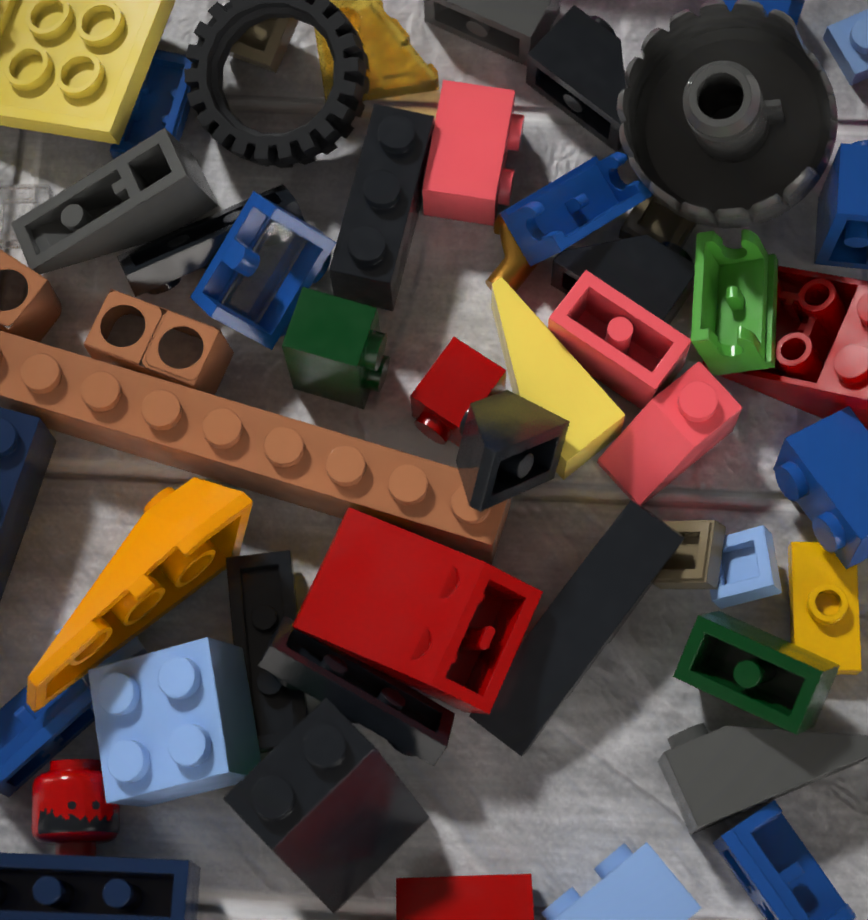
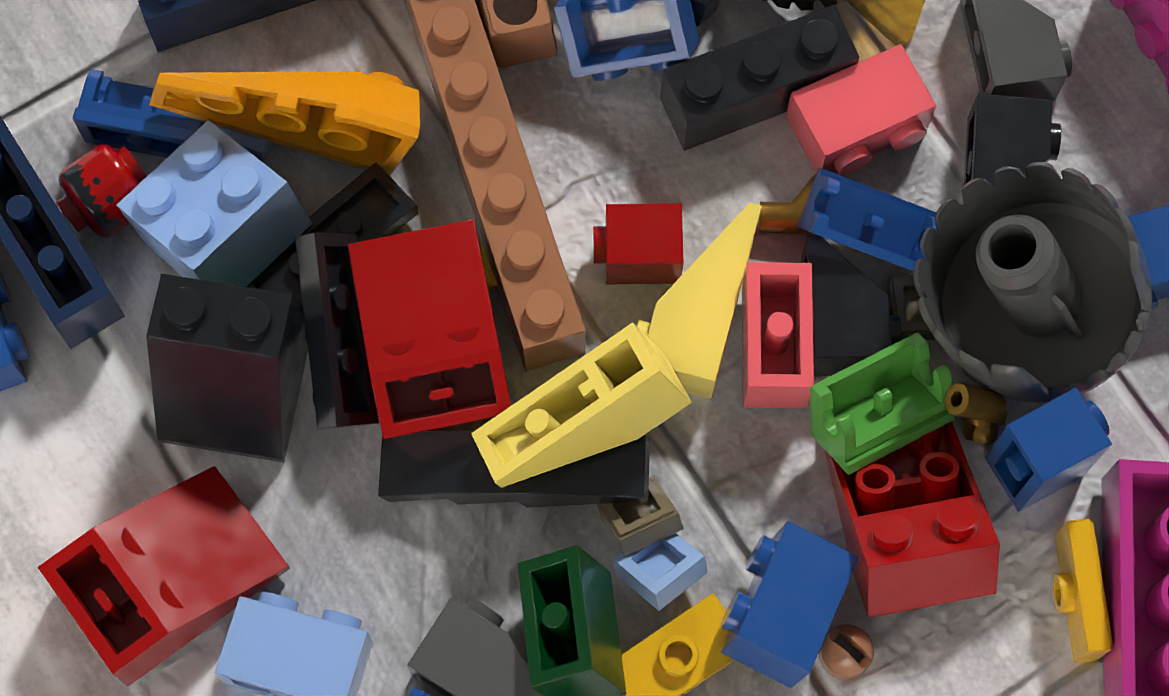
camera: 50 degrees right, 0 degrees up
dark green brick [282,287,390,409] -> none
black slope [456,390,570,512] -> none
coral slope [597,361,743,506] -> none
none -> light yellow slope [471,322,692,488]
none -> pearl gold arm [944,383,1008,445]

